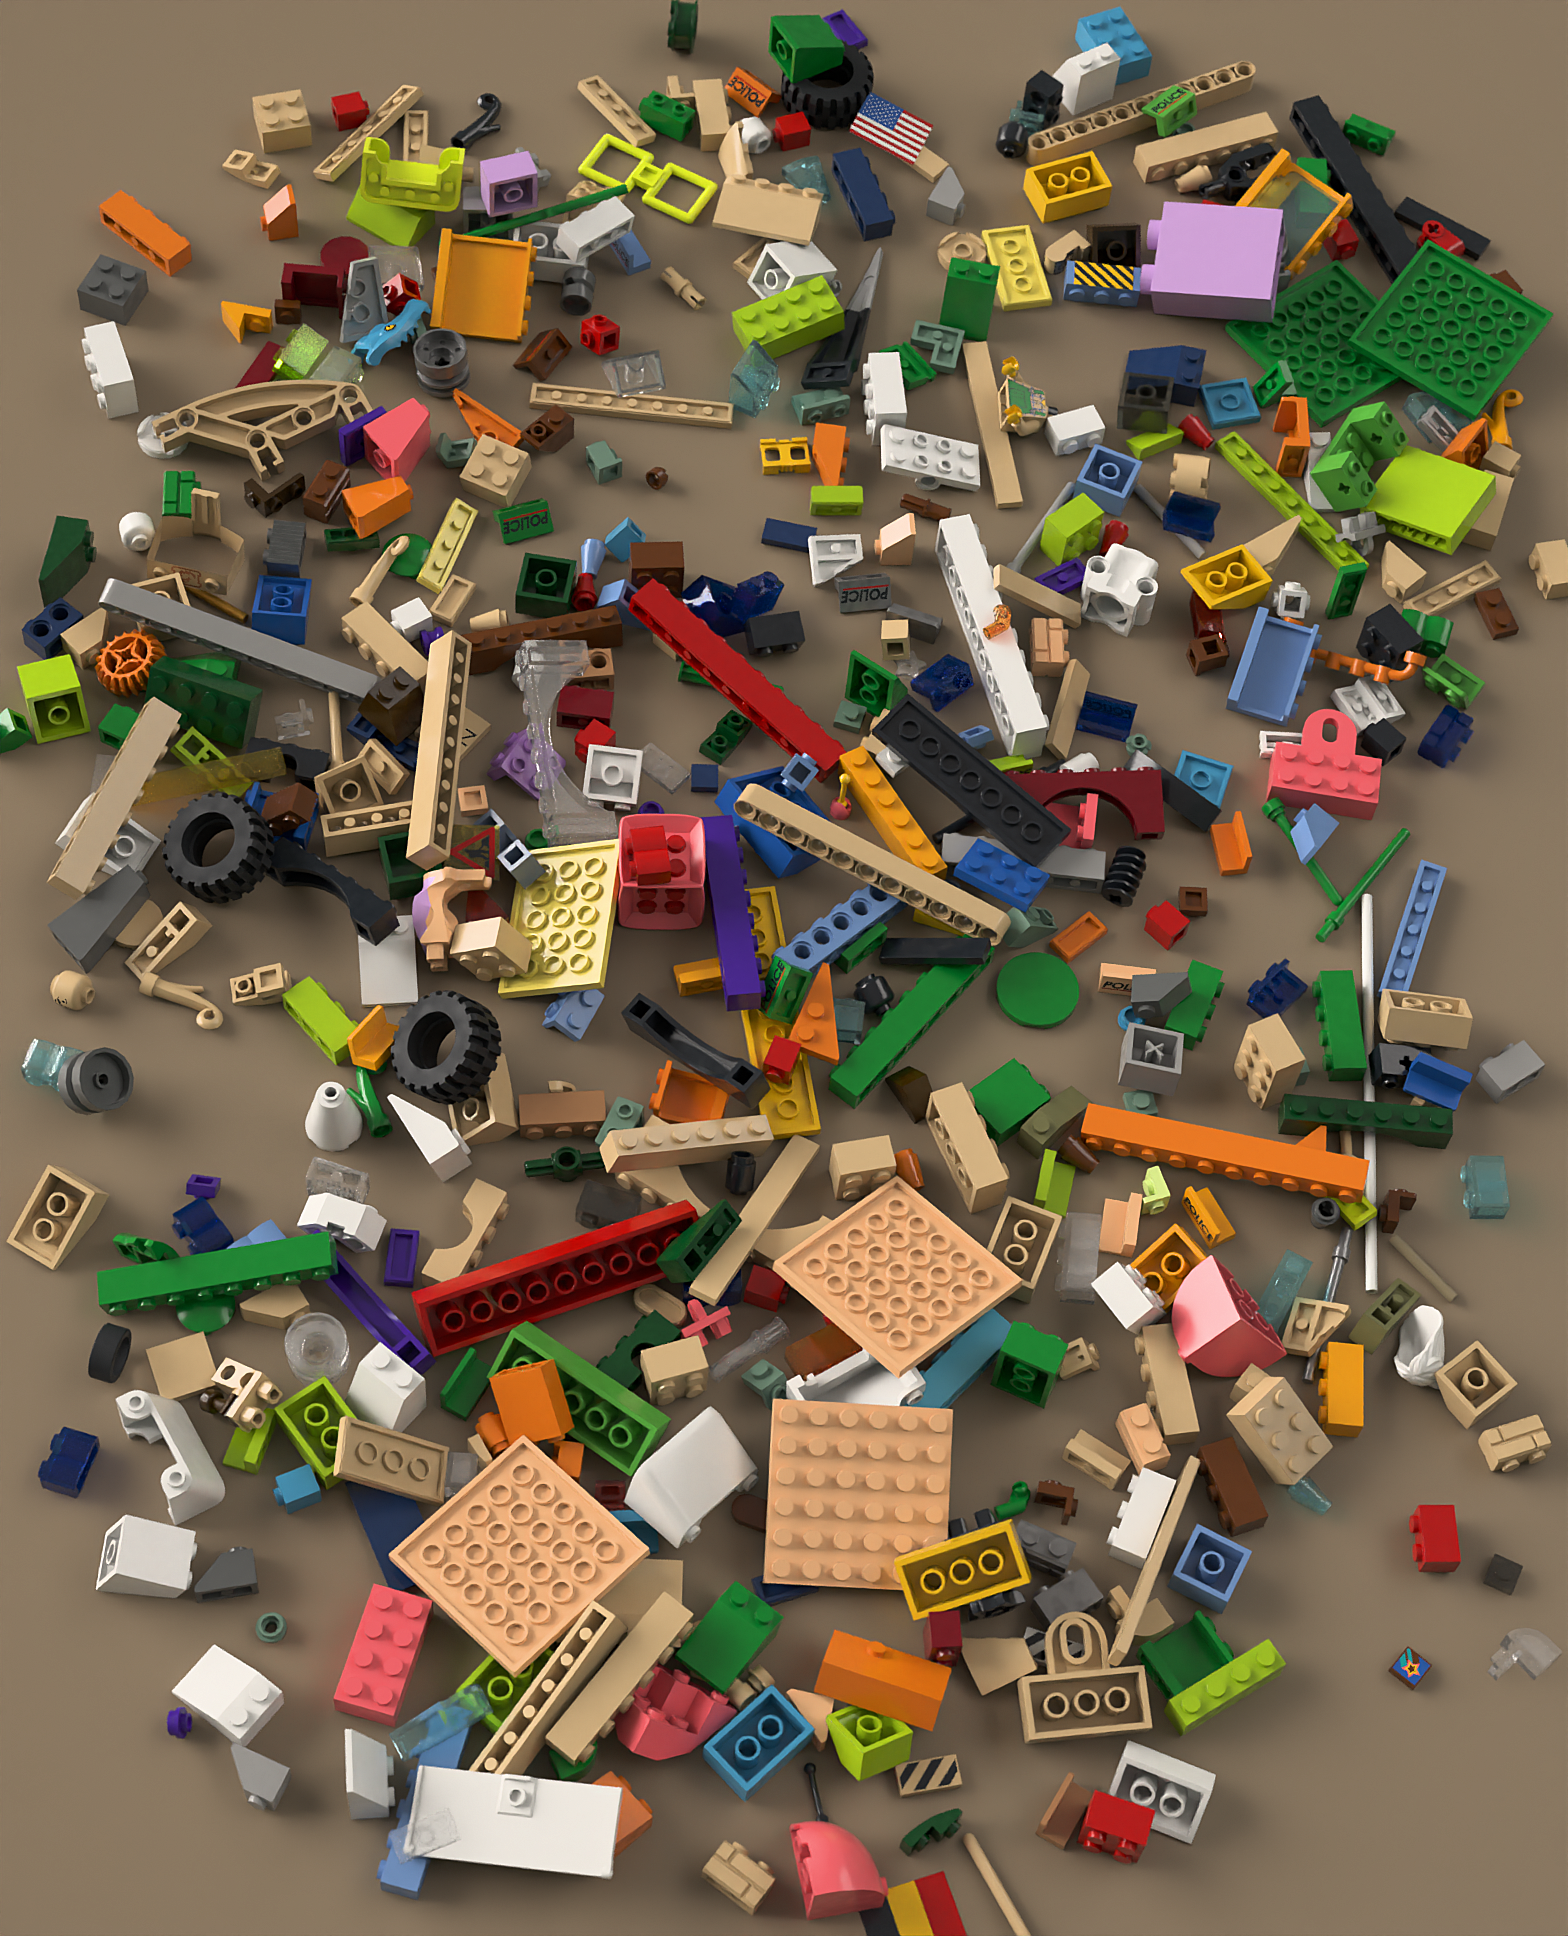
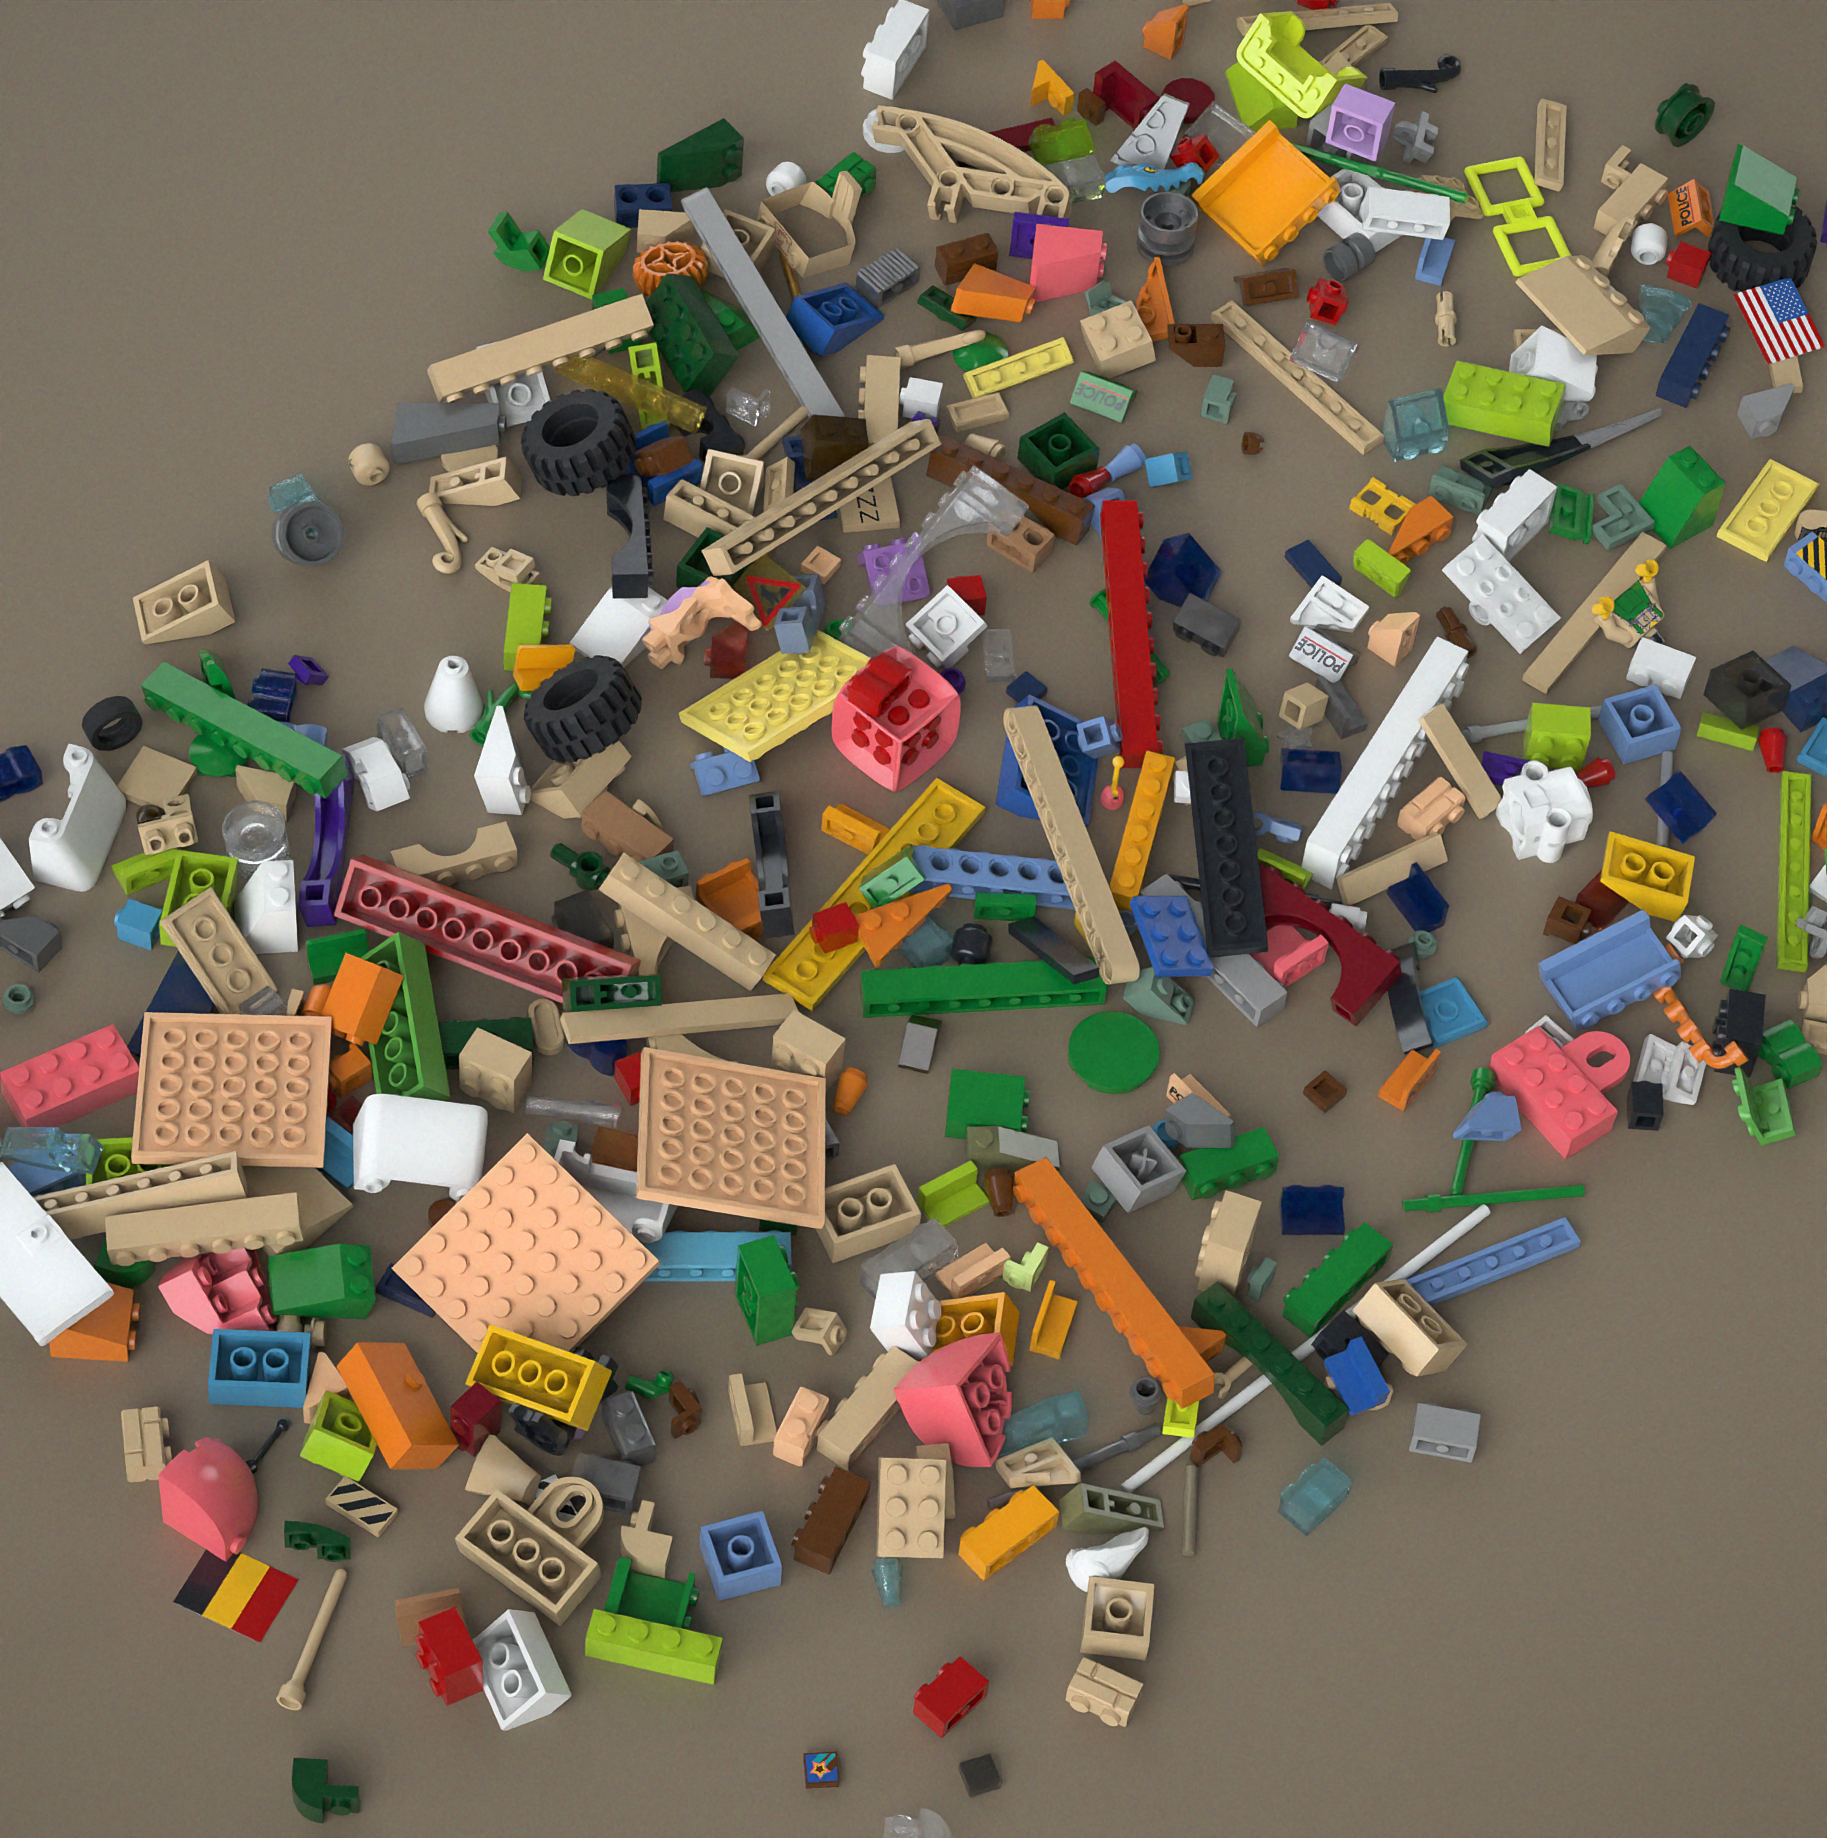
camera: 45 degrees right, 5 degrees down
dark brown bracket [244,472,306,518] -> none
dark purple tile [384,1228,420,1288] -> none
tan brick [450,917,533,981] -> none
dark red brick [556,685,614,730] -> none
reddish brown brick [629,541,684,598] -> none
green brick [639,90,695,142] -> none
coral hips [681,1299,732,1347] -> none
dark green slope [699,709,753,765] -> none
dark purple brick [700,815,766,1012] -> none
black brick [725,1151,756,1195] -> none
clear blue brick [727,571,784,621] -> none
tan brick [925,1082,1010,1214] -> none
tan tile [937,232,987,270] -> none
clear orange arm [983,604,1012,640] -> none
orange tile [1049,911,1108,964] -> none
black piece [1101,846,1147,907] -> none
tan tile [1107,1455,1200,1667] -> none
white brick [1107,1467,1176,1569] -> none
red brick [1144,900,1190,951] -> none
tan brick [1169,453,1211,507] -> none
tan slope [1244,515,1302,577] -> none
clear blue brick [1417,704,1474,768] -> none

